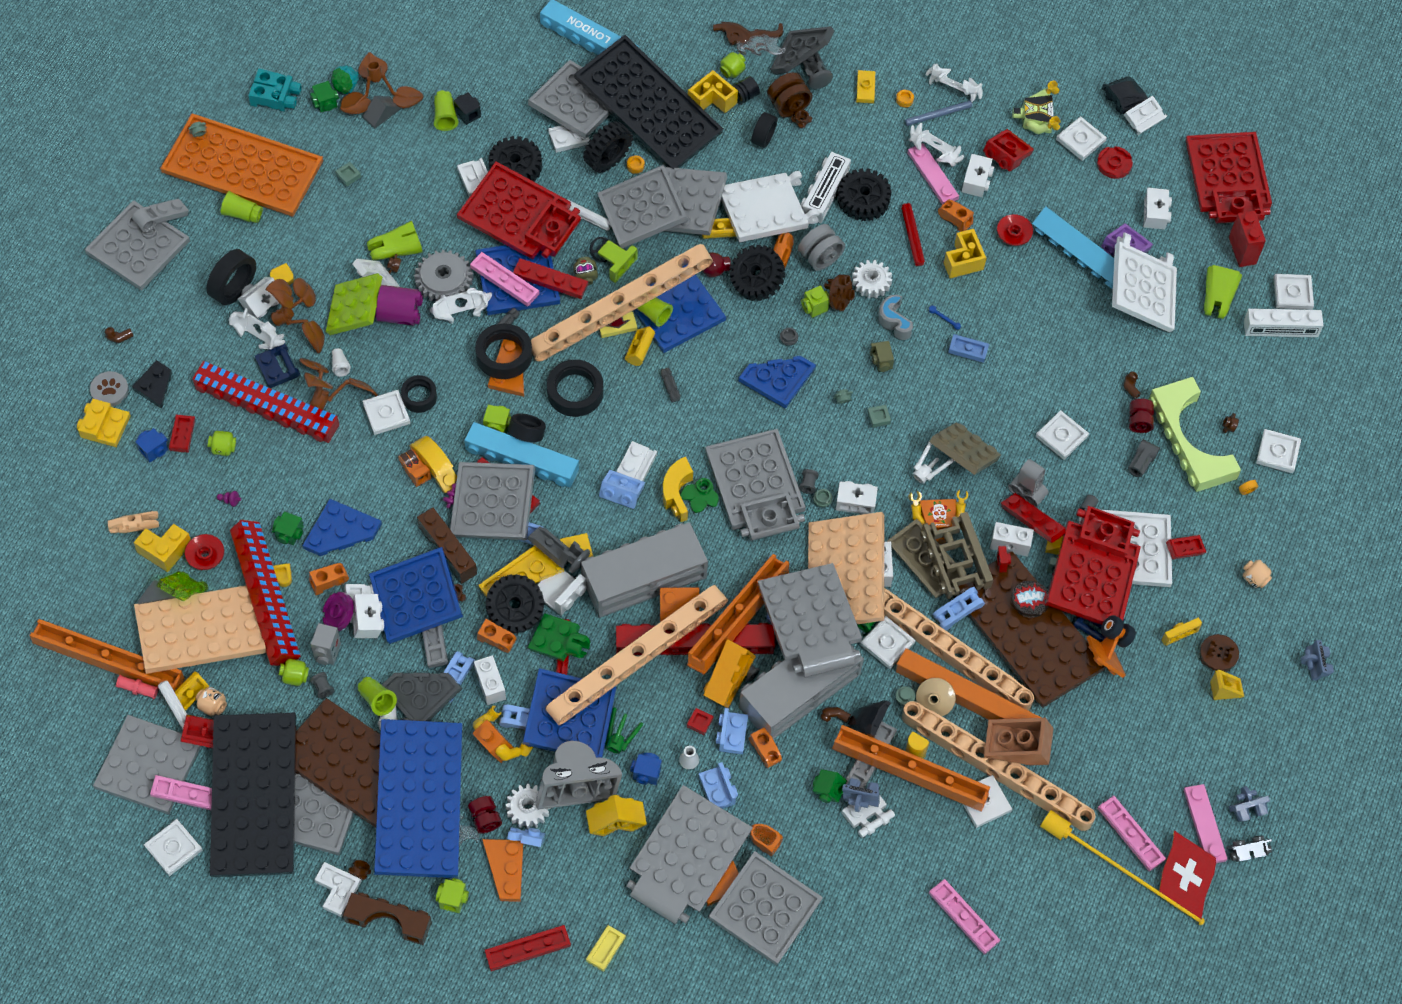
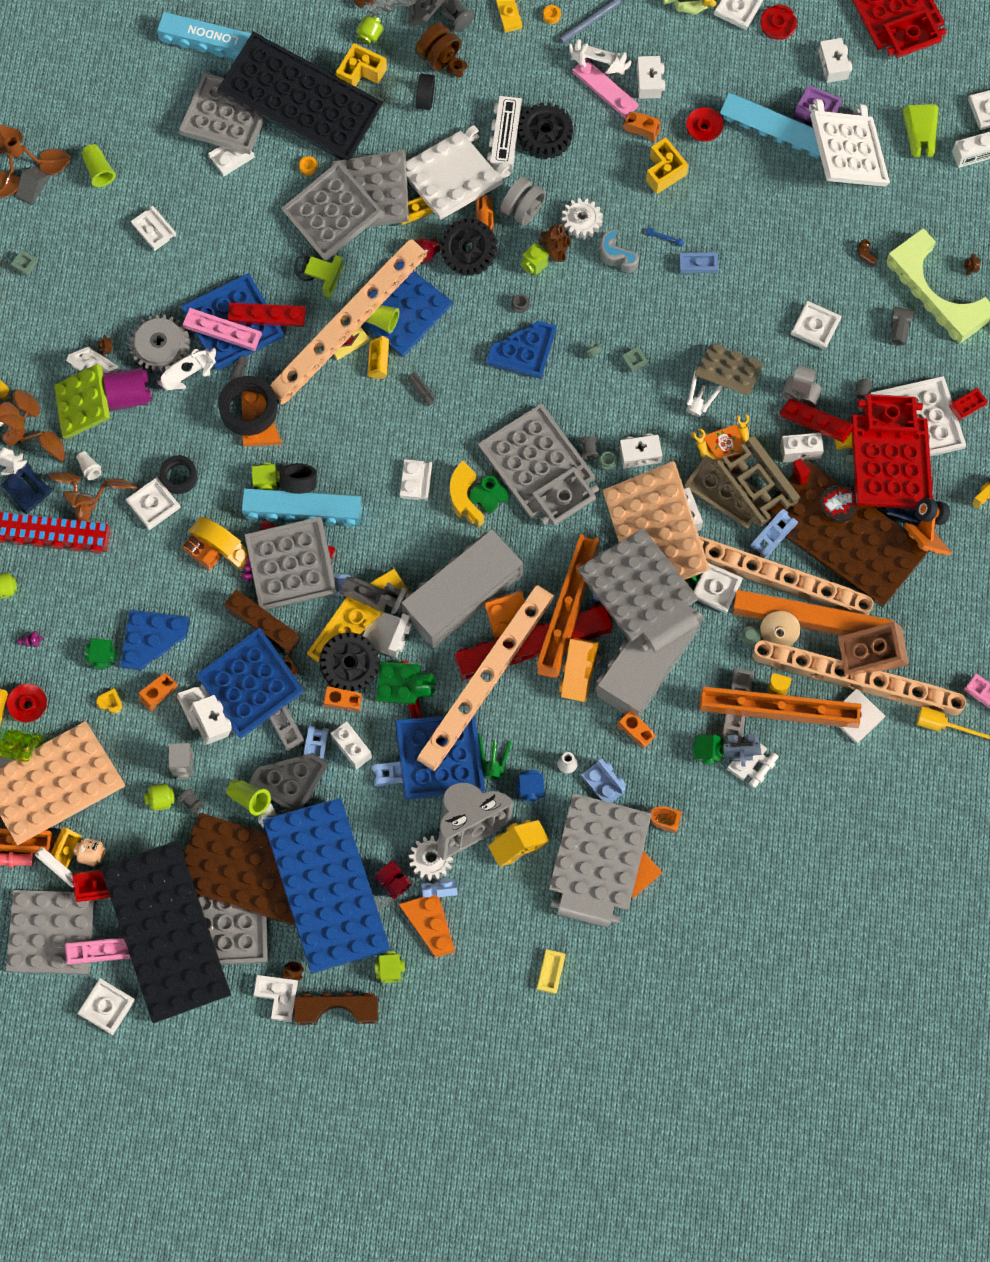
camera: 15 degrees left, 10 degrees up
red brick [230,520,301,666] -> none
magenta tile [323,592,354,631] -> none
lime piece [366,221,423,260] -> none
black brick [454,92,481,125] -> none
red plate [457,161,581,259] -> none
torso [472,706,533,763] -> none
red plate [485,925,571,971] -> none
black wheel [489,136,542,182] -> none
black tyre [547,359,603,417] -> none
white axle [569,200,611,231] -> none
olive head [573,257,598,285] -> none
black wheel [583,121,633,173] -> none
light blue bracket [599,470,645,509] -> none
red plate [687,708,714,736] -> none
light grey plate [708,851,823,965] -> none
light blue bracket [716,708,748,755] -> none
black piece [732,76,760,105] -> none
reddish brown arm [820,707,851,723] -> none
black slope [846,700,891,738] -> none
olive brick [869,341,894,372] -> none
red axle [901,203,925,267] -> none
bright pink plate [929,879,1000,955] -> none
red plate [983,129,1034,172] -> none
dark red wheel [1129,399,1154,433] -> none
red brick [1229,211,1266,267] -> none

